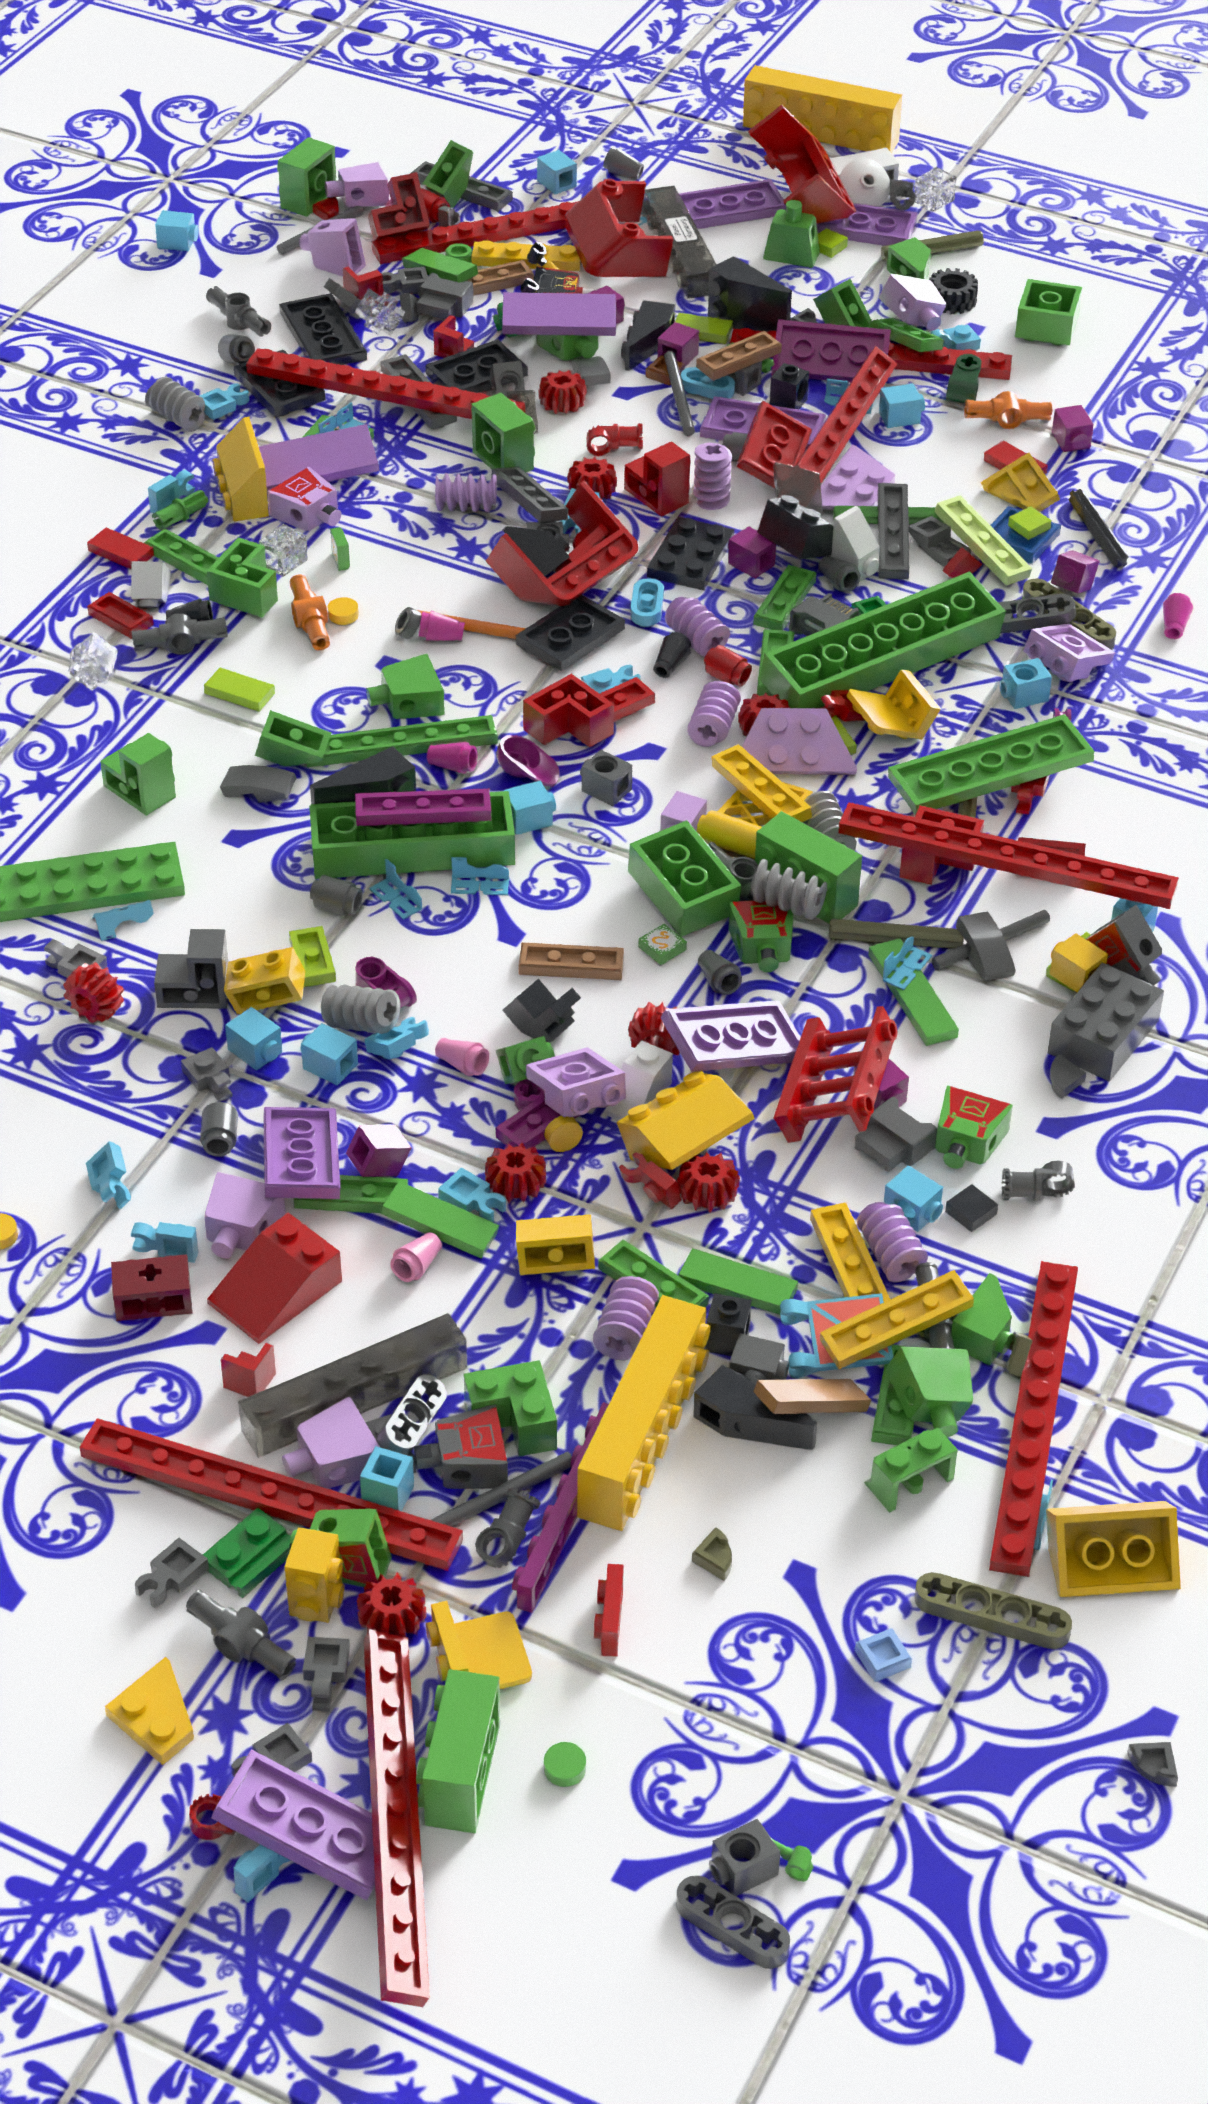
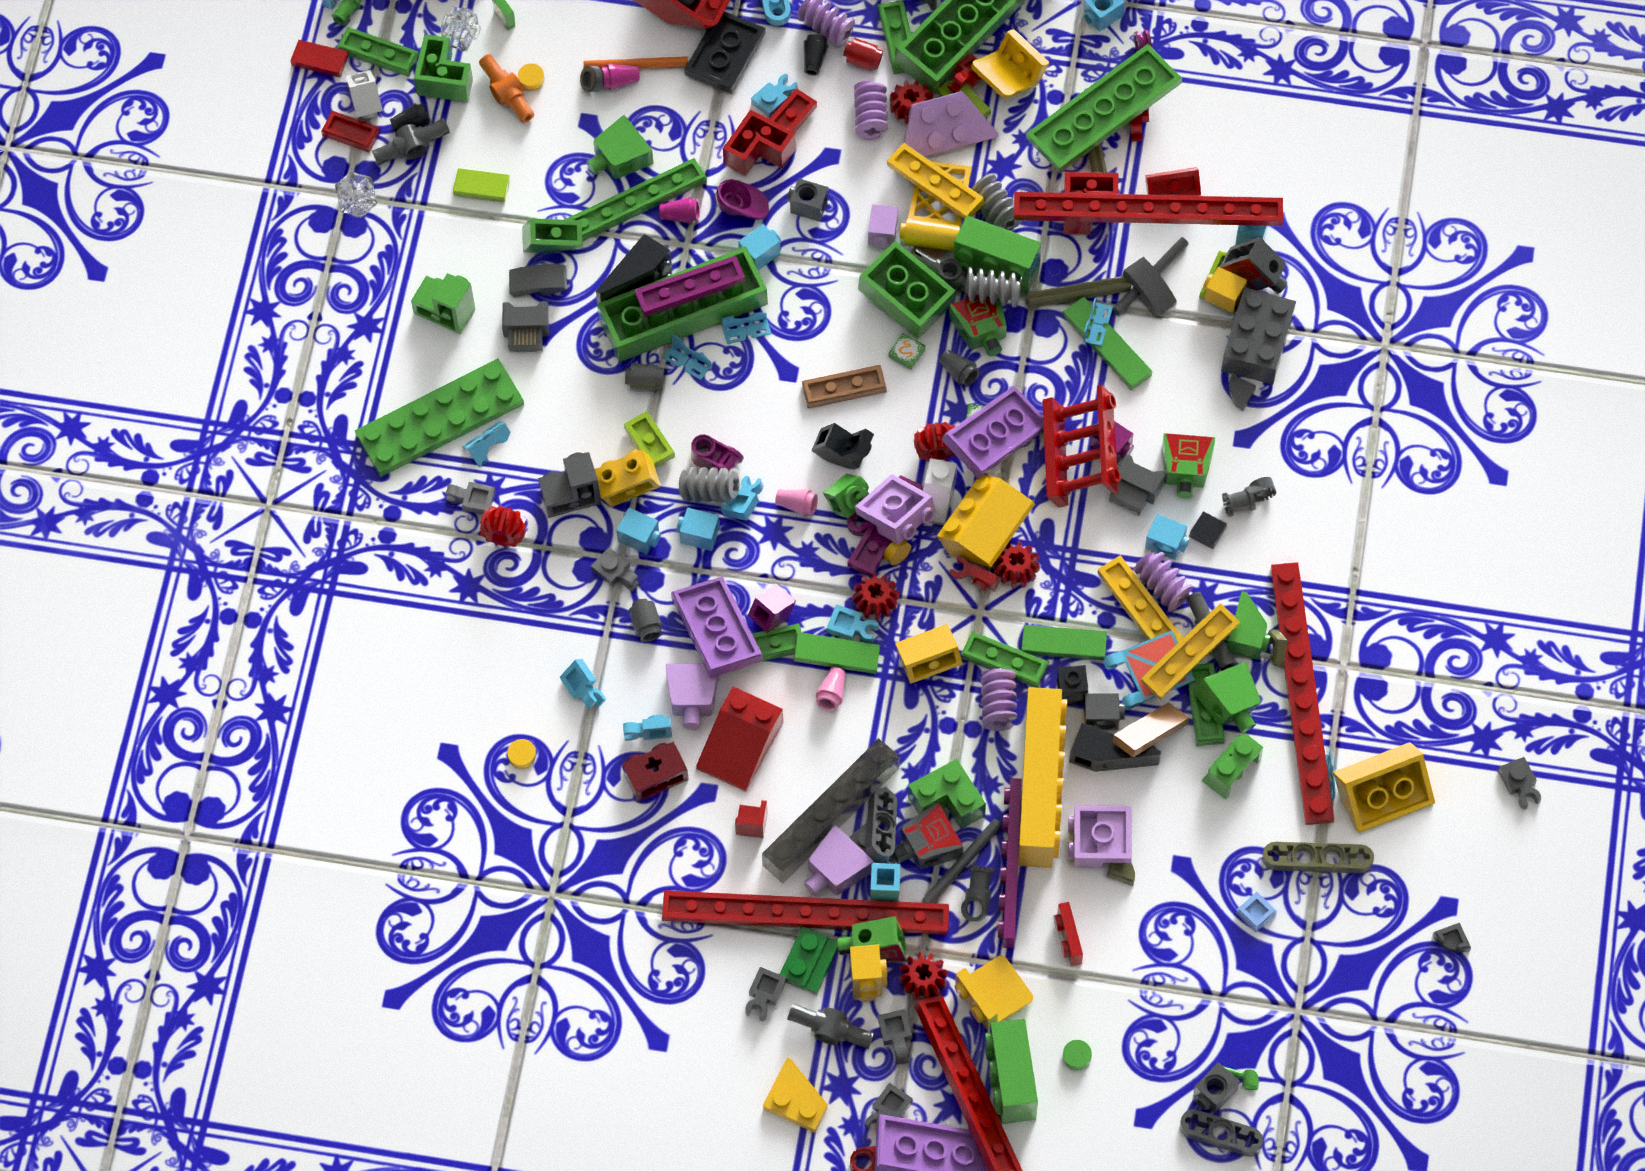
camera: 15 degrees left, 20 degrees up
none -> dark grey piece [502,301,550,351]
none -> lavender plate [1068,805,1132,867]

